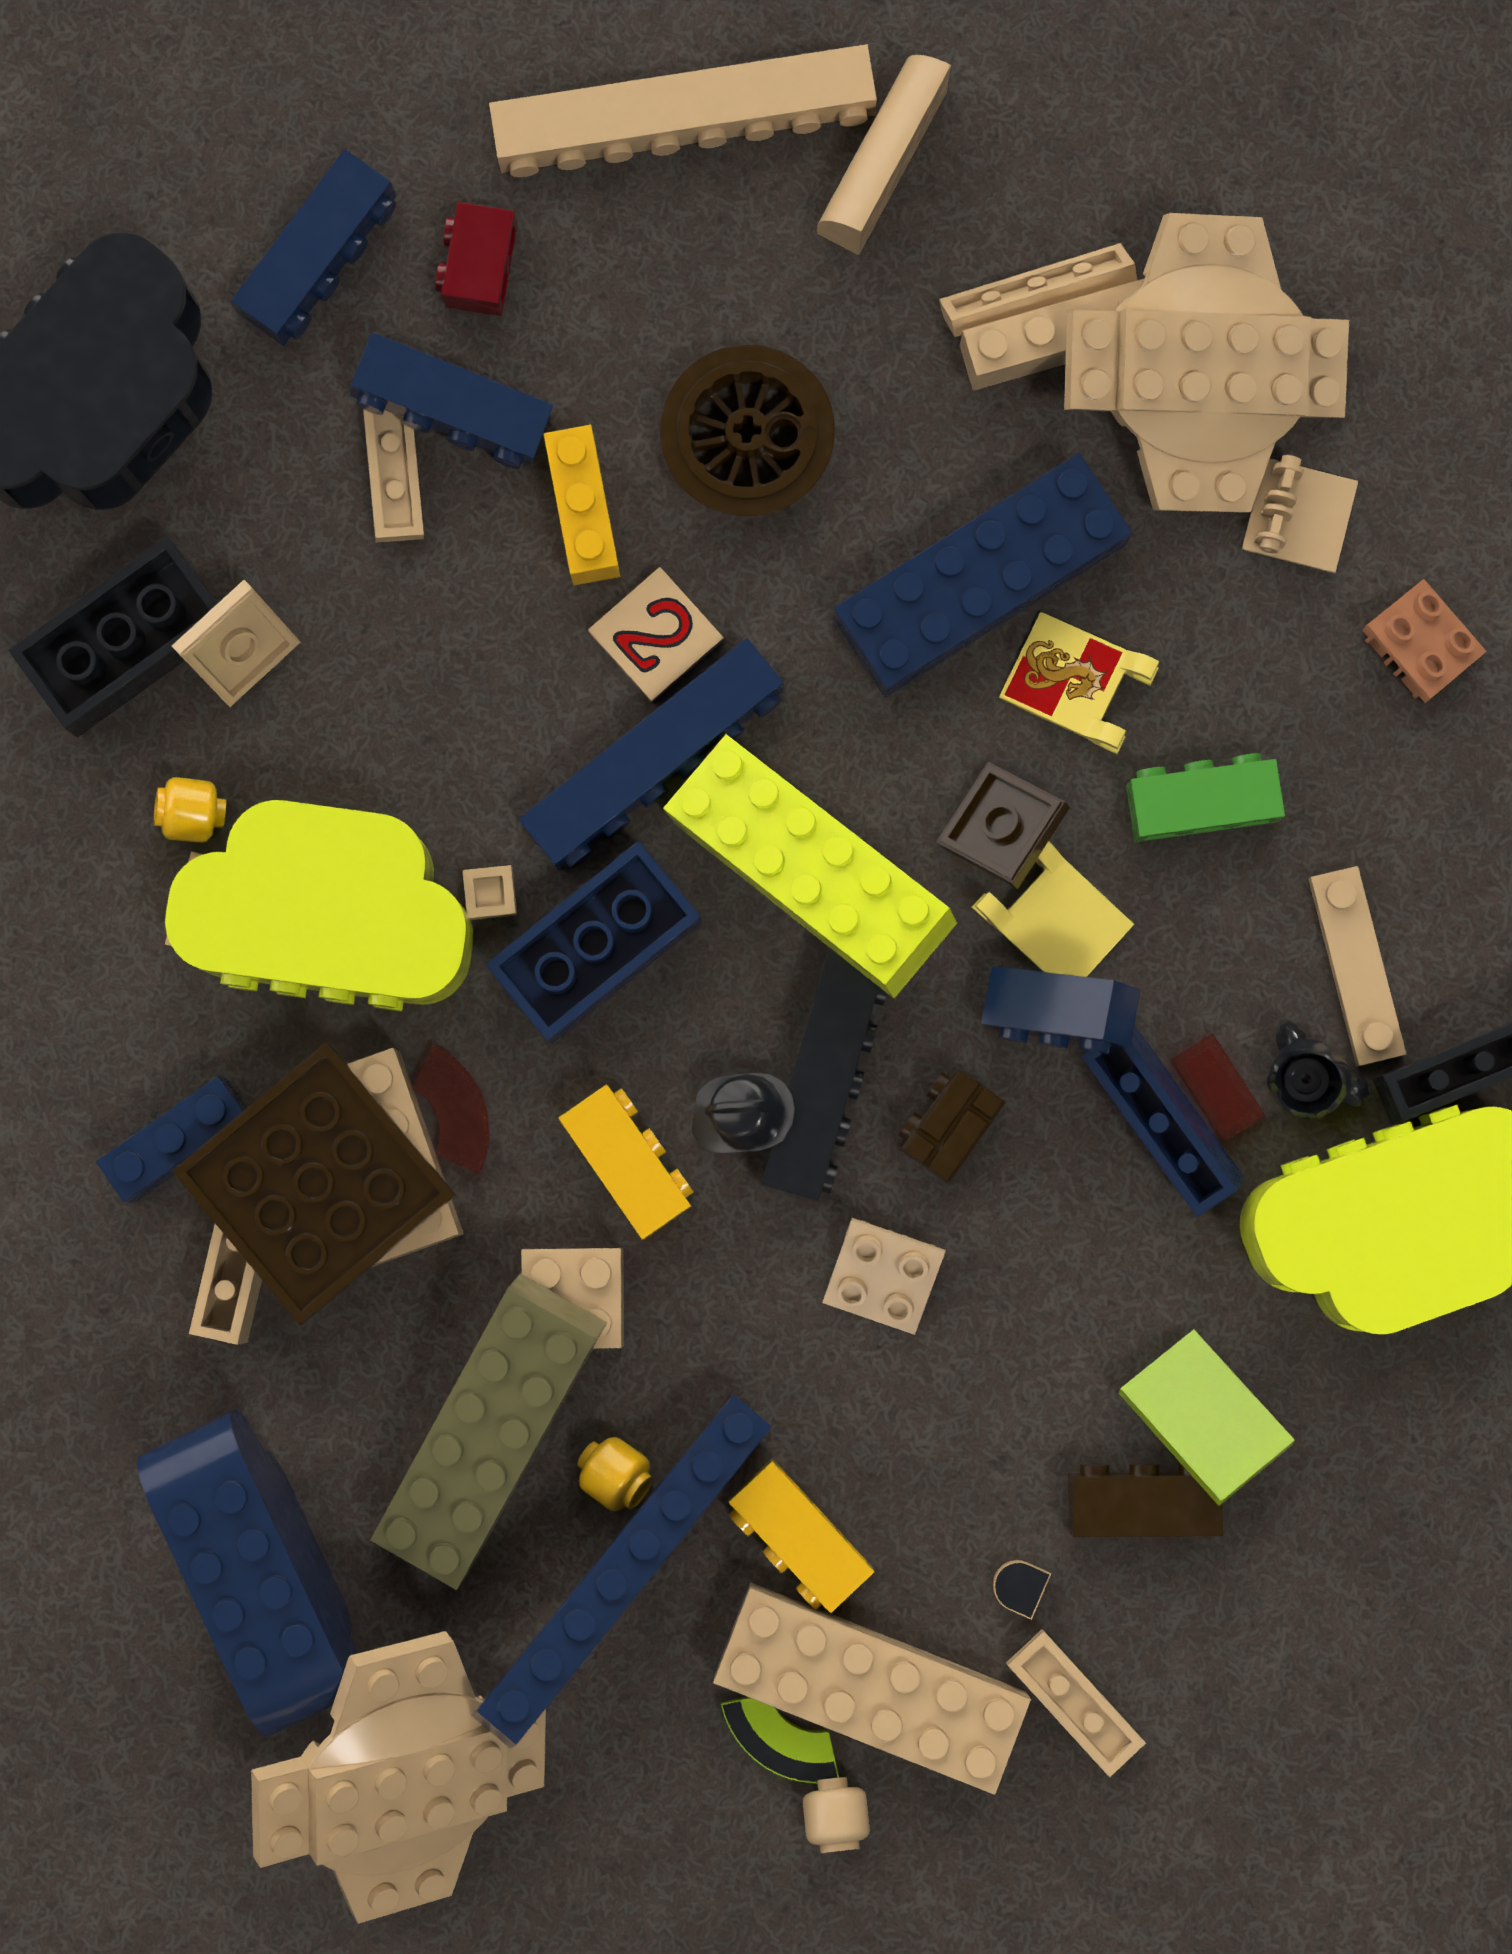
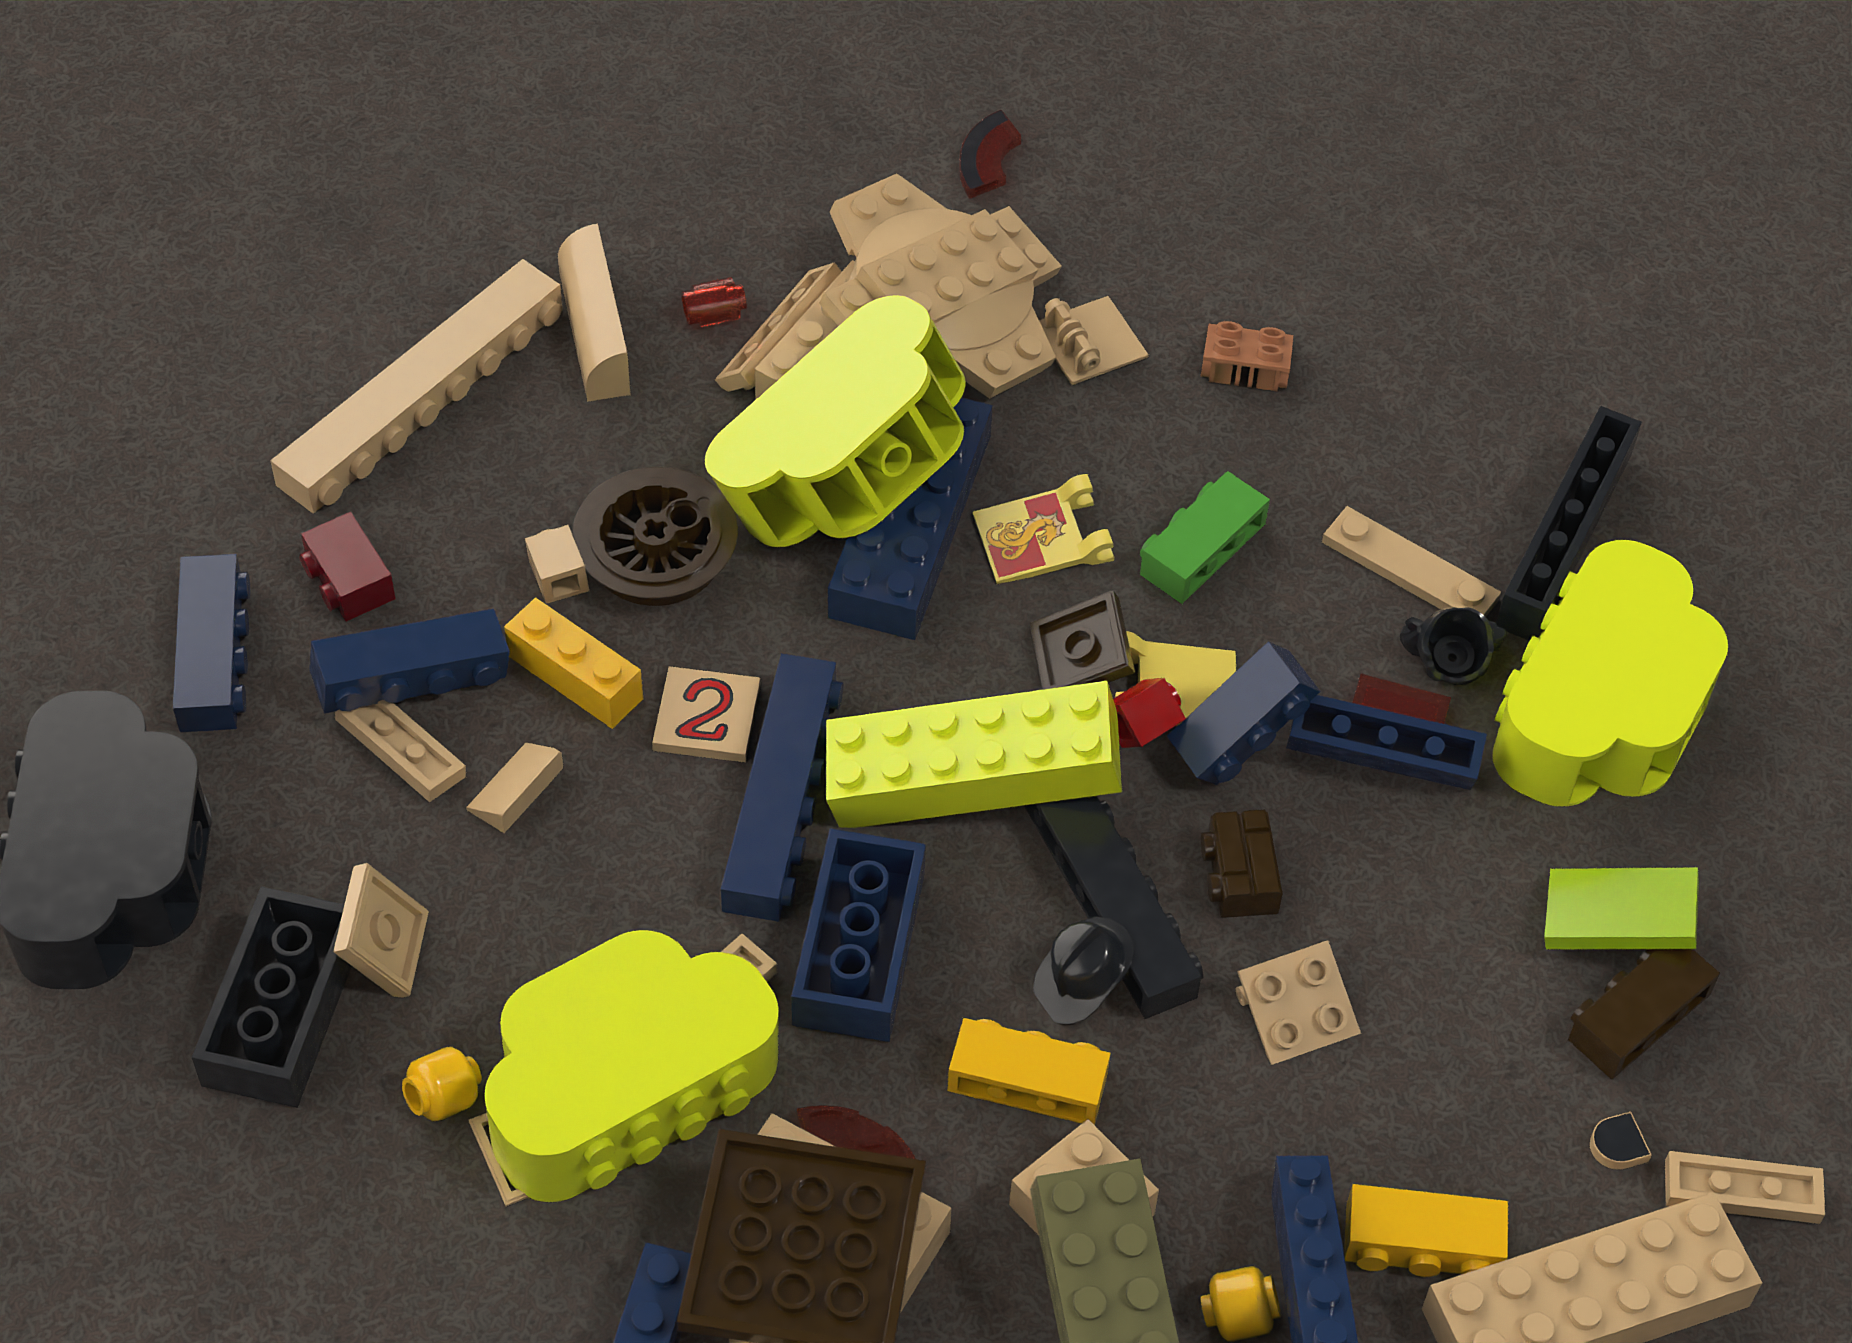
camera: 45 degrees left, 30 degrees down
none -> tan slope [466,743,563,833]
none -> tan brick [525,525,589,604]
none -> clear red brick [681,277,747,327]
none -> neon yellow brick [705,295,966,547]
none -> clear red tile [959,110,1021,199]
none -> red brick [1113,678,1186,748]

